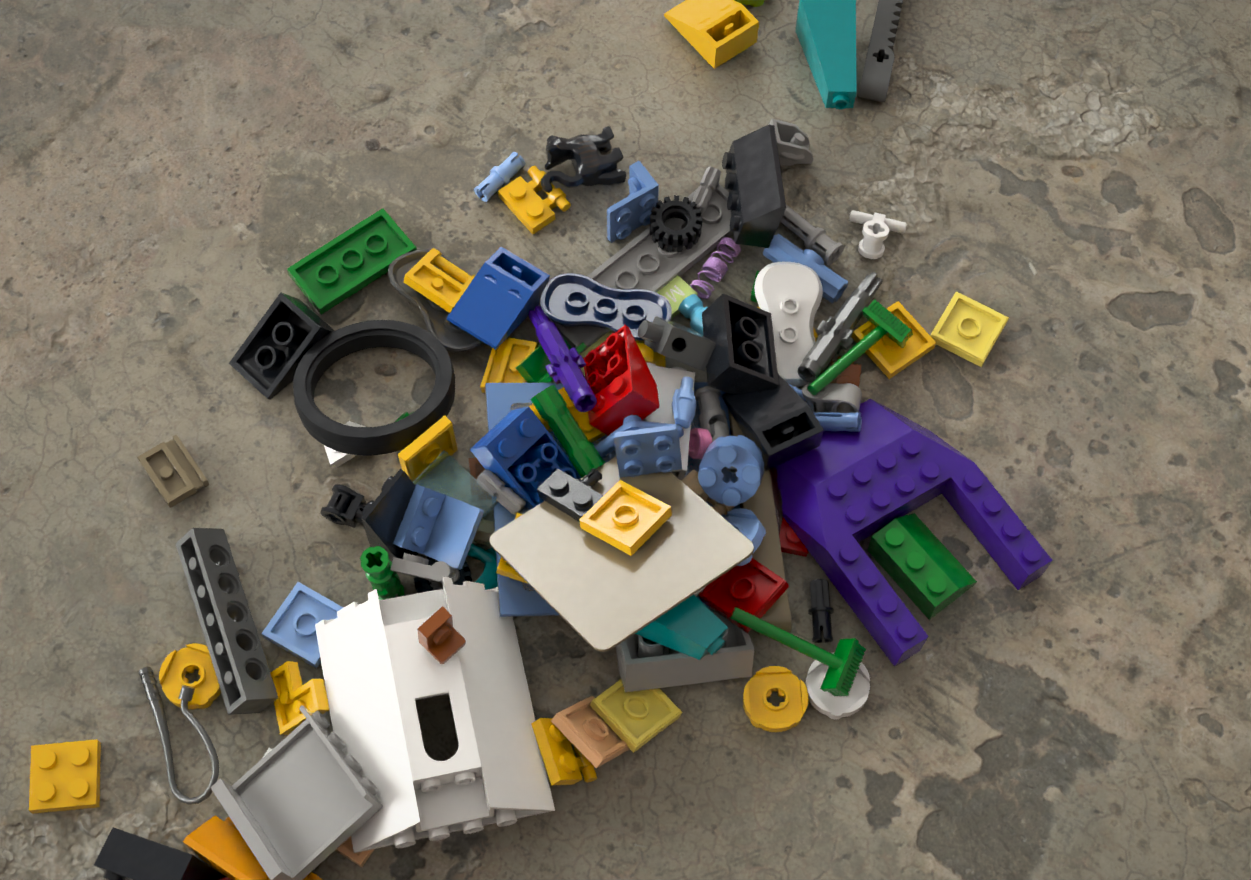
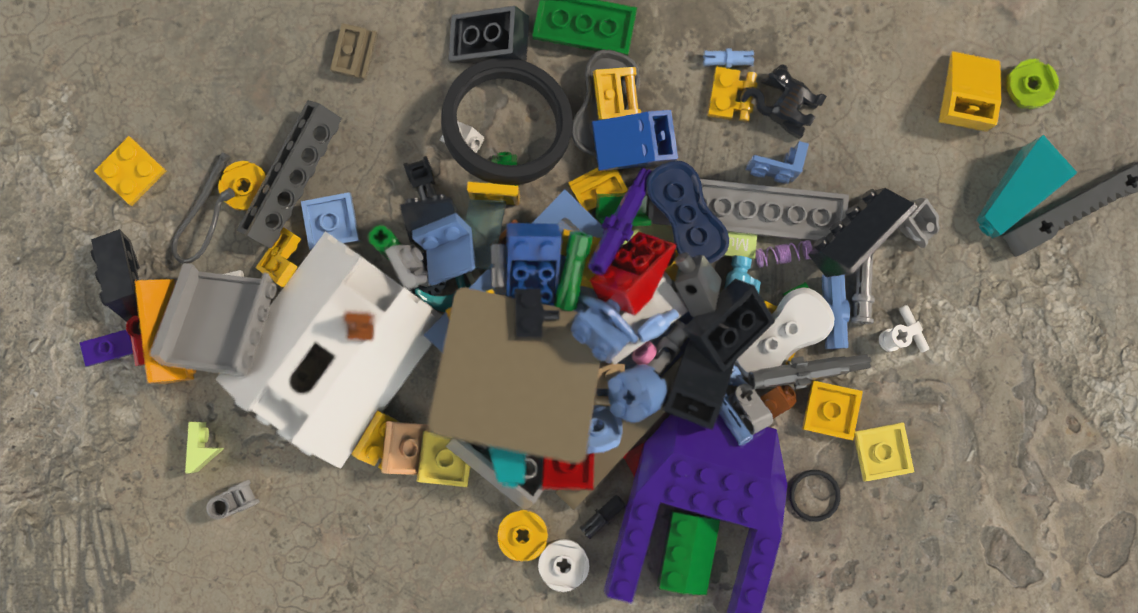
camera: 45 degrees right, 20 degrees up
yellow plate [579,480,672,556] -> none
black tyre [650,195,702,252] -> none
light grey piece [691,167,721,213] -> none
green piece [730,607,866,696] -> none
green piece [807,299,913,395] -> none
none -> black piece [789,470,841,521]

